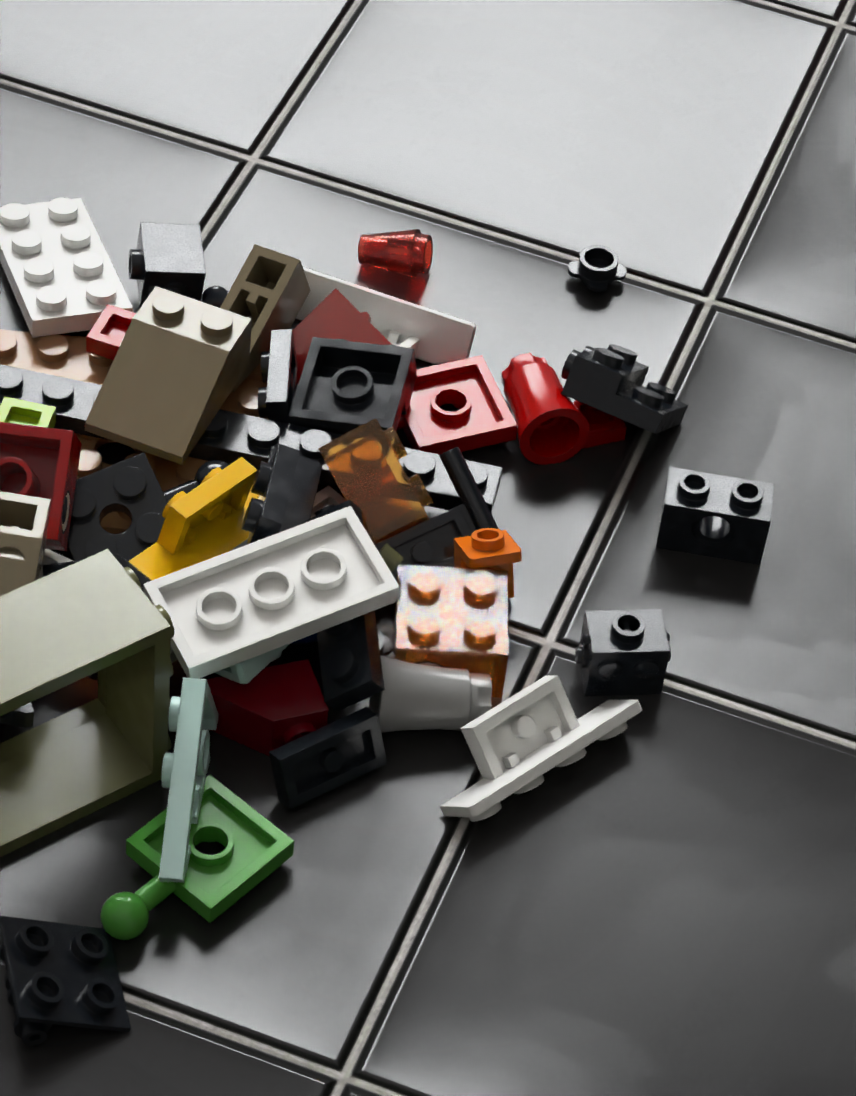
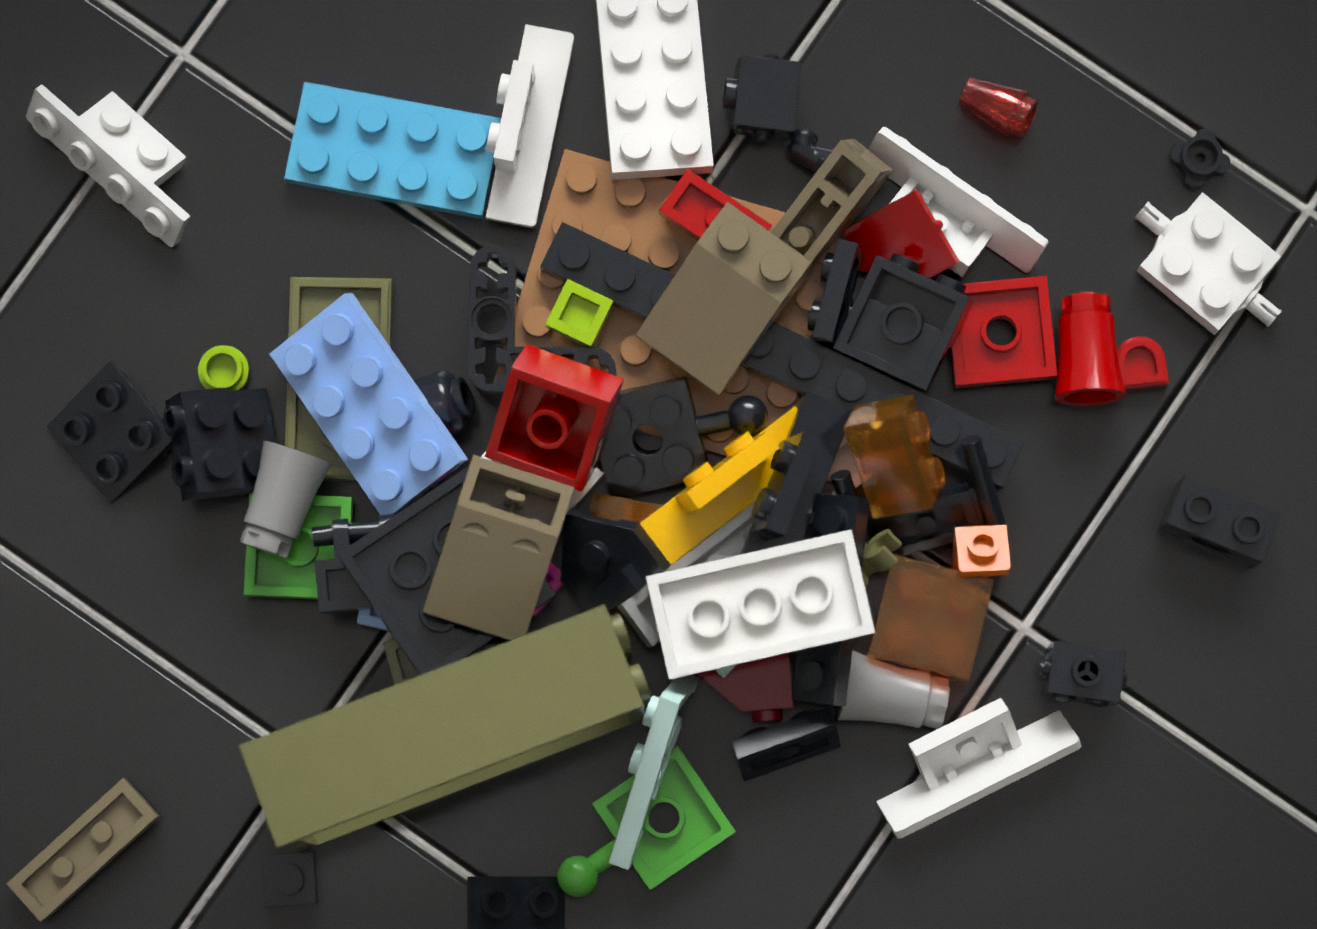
camera: 20 degrees right, 35 degrees up
black plate [561,344,688,434] -> none
none -> white plate [1135,192,1282,335]

